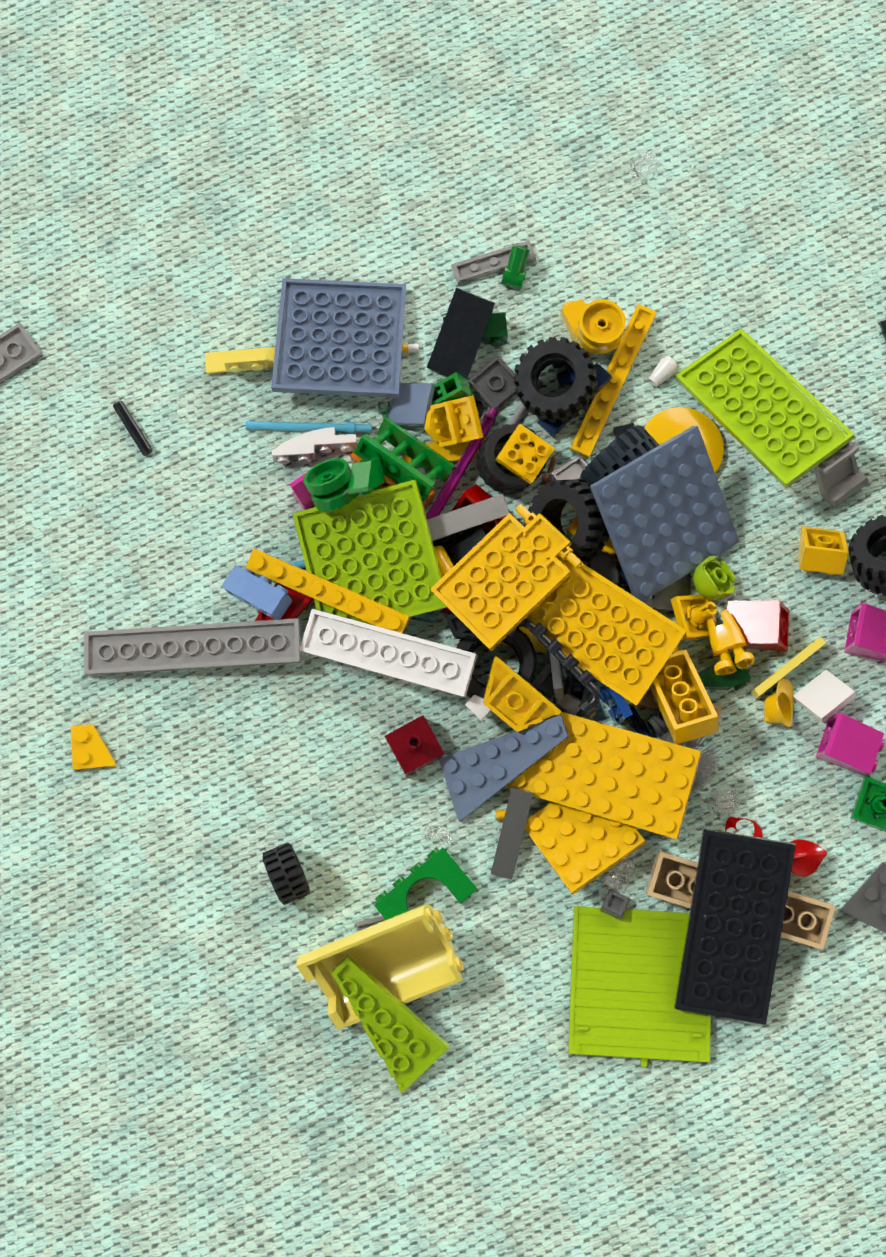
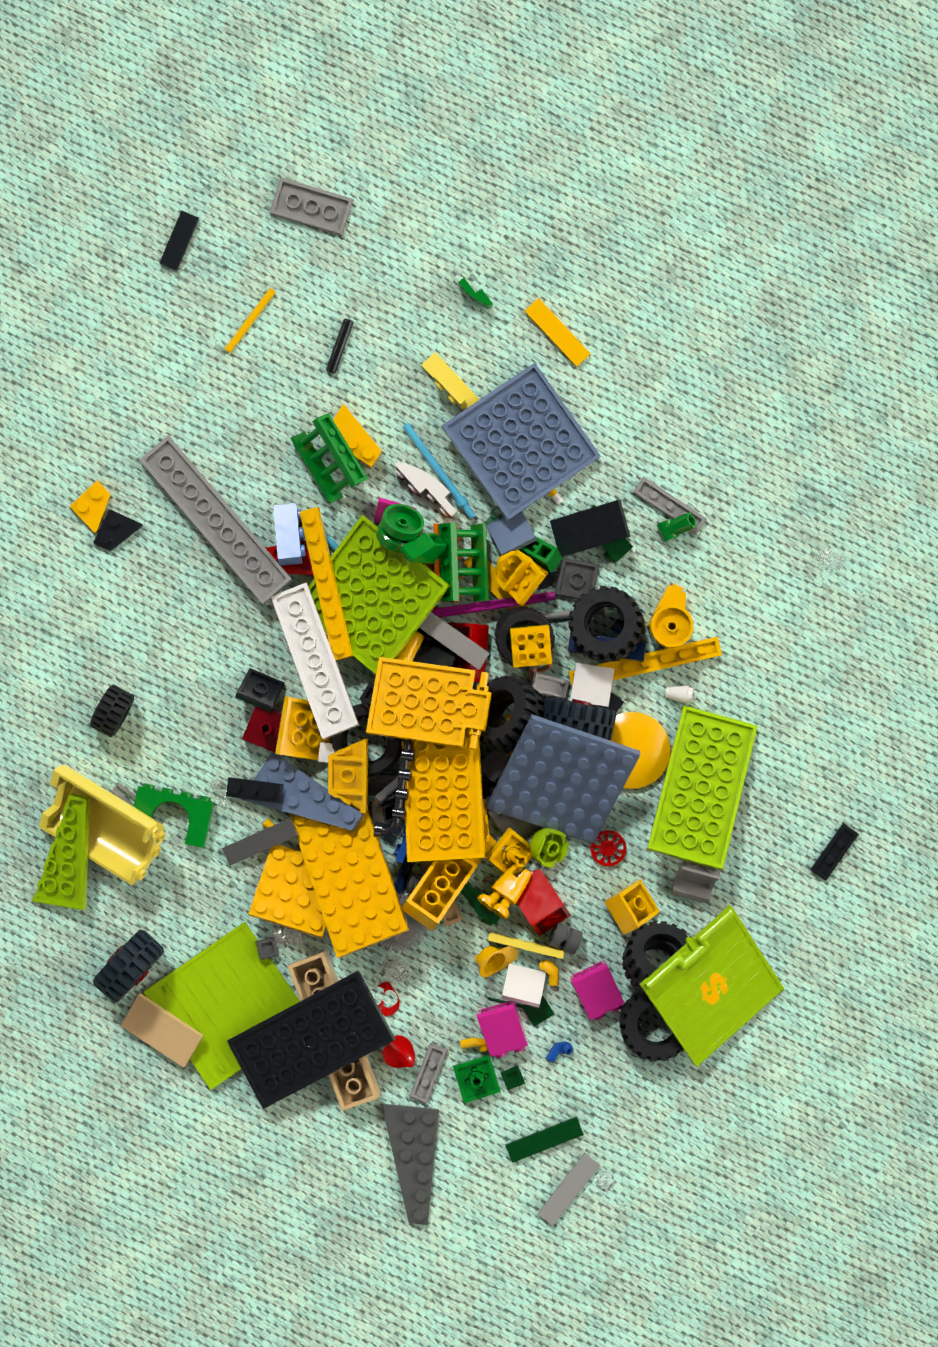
camera: 55 degrees right, 10 degrees up
none -> black wing [93,509,143,551]
none -> black wheel [93,929,164,1003]
none -> tan tile [121,993,204,1068]
none -> yellow bar [224,288,276,353]
none -> black plate [226,777,284,803]
none -> black tile [235,668,285,713]
none -> yellow plate [275,696,330,760]
none -> green fence [290,413,368,504]
none -> yellow wedge [333,404,382,469]
none -> light grey tile [409,1043,448,1104]
none -> green slope [458,278,493,309]
none -> yellow arm [460,1037,488,1052]
none -> dark green piece [487,996,554,1027]
none -> yellow tile [525,298,591,367]
none -> yellow arm [539,960,559,986]
none -> dark grey wheel [548,922,583,955]
none -> white tile [570,663,614,707]
none -> red wheel [590,830,626,866]

